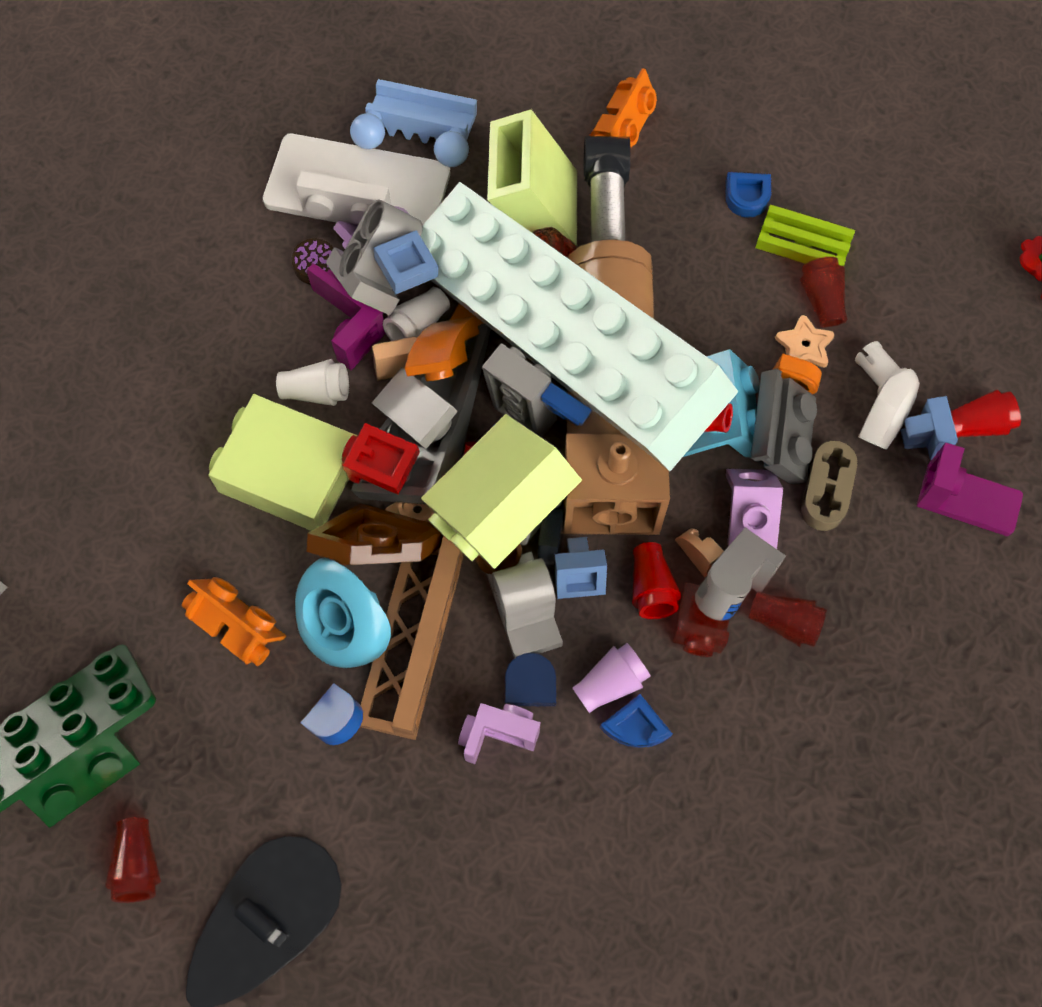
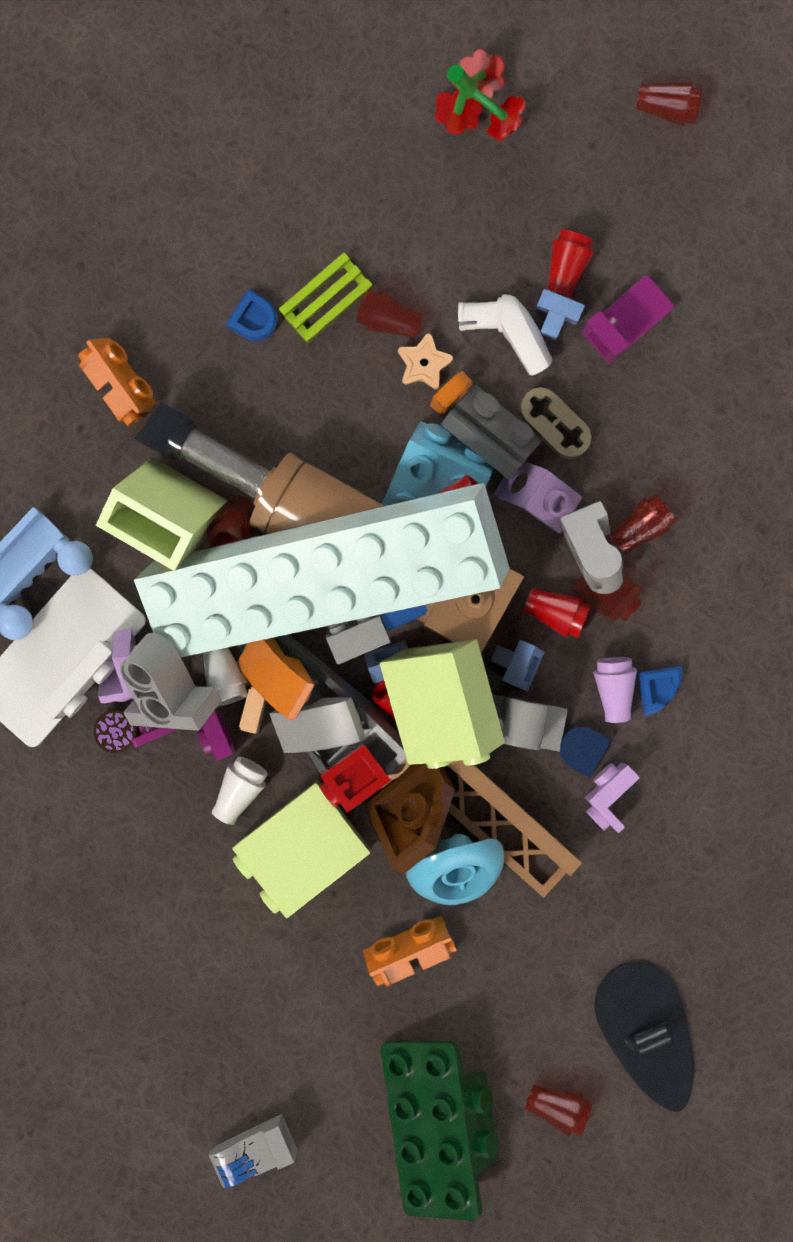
camera: 60 degrees left, 20 degrees up
tile [301,683,363,745] -> none
medium blue tile [374,230,438,295] -> none
light nougat tile [675,528,724,577] -> none

